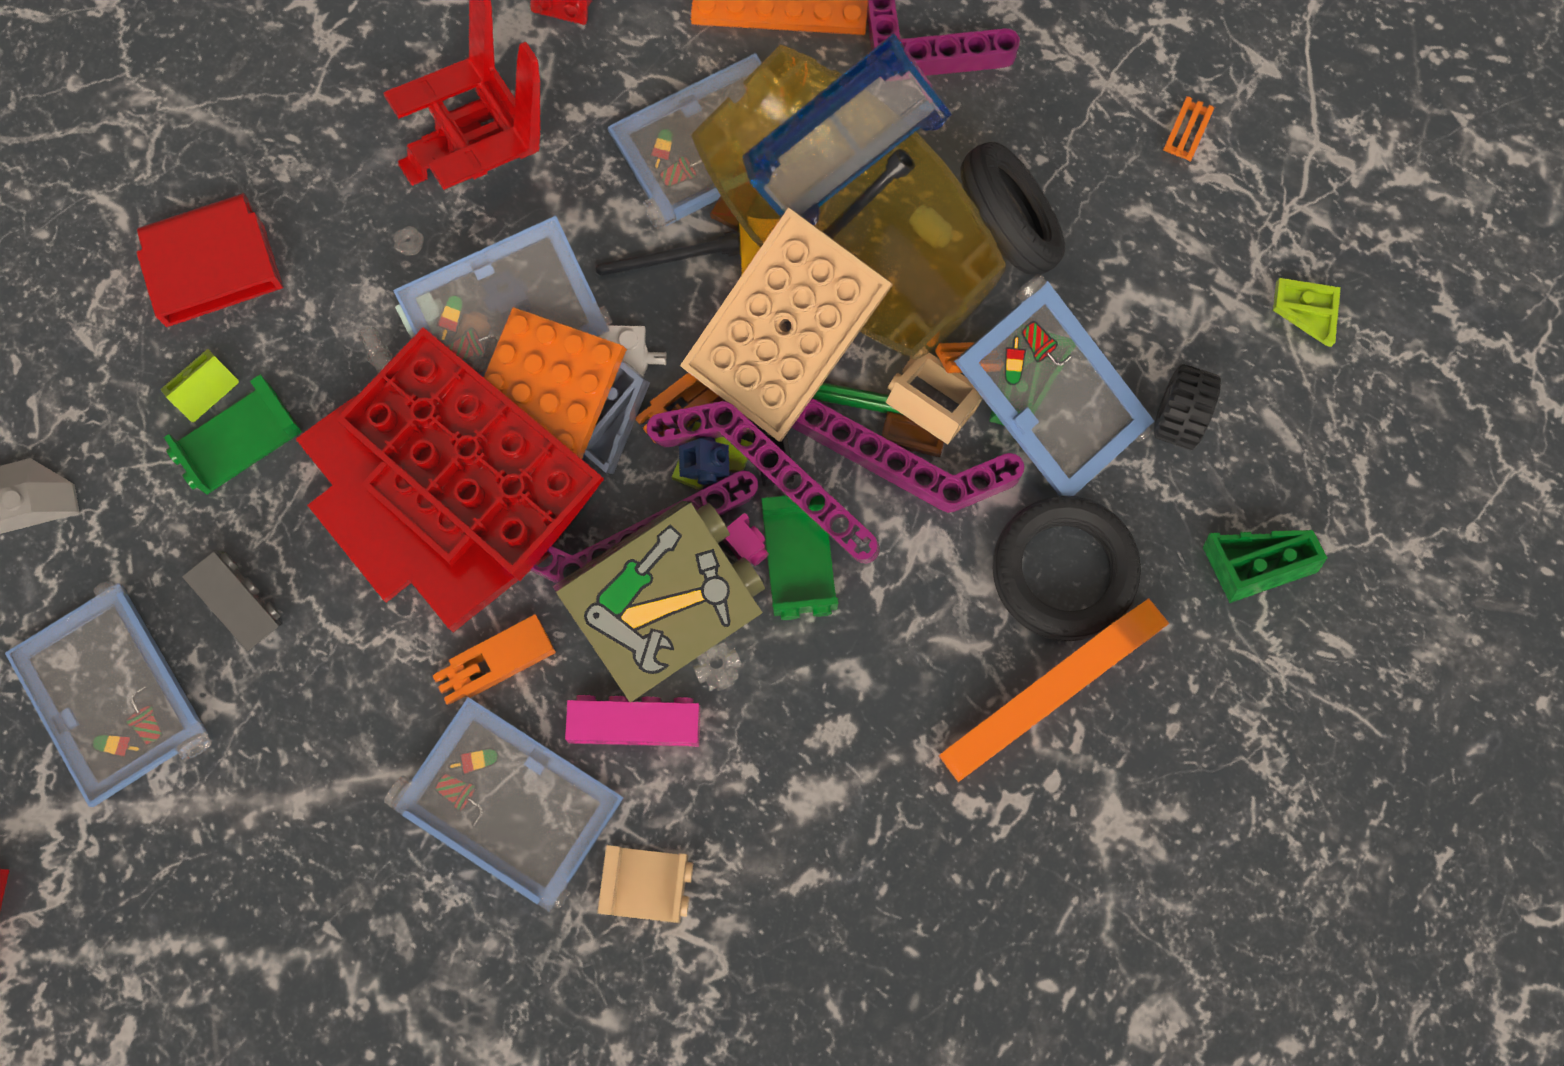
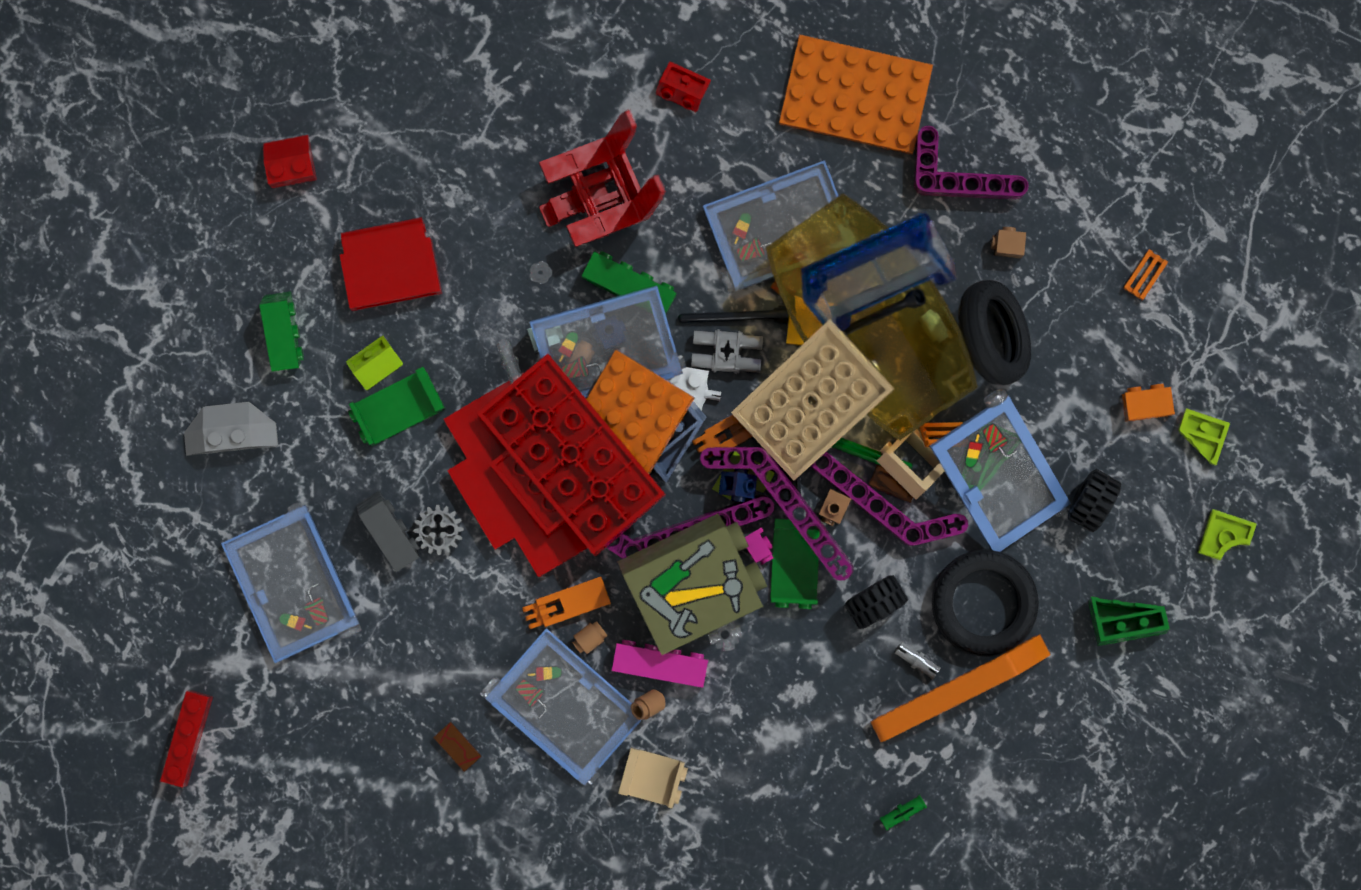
camera: 10 degrees right, 10 degrees up
none -> green wedge [259,292,304,372]
none -> red slope [263,135,317,188]
none -> light grey gear [413,505,464,555]
none -> reddish brown tile [433,722,482,772]
none -> medium nougat brick [572,621,608,654]
none -> green brick [582,251,677,315]
none -> medium nougat brick [631,689,665,720]
none -> light grey pin [691,329,763,374]
none -> medium nougat brick [818,489,851,527]
none -> black tyre [844,575,908,629]
none -> green pin [880,795,927,830]
none -> light grey pin [894,641,941,680]
none -> medium nougat brick [991,227,1026,258]
none -> orange brick [1122,384,1175,422]
none -> lime tile [1197,509,1257,560]

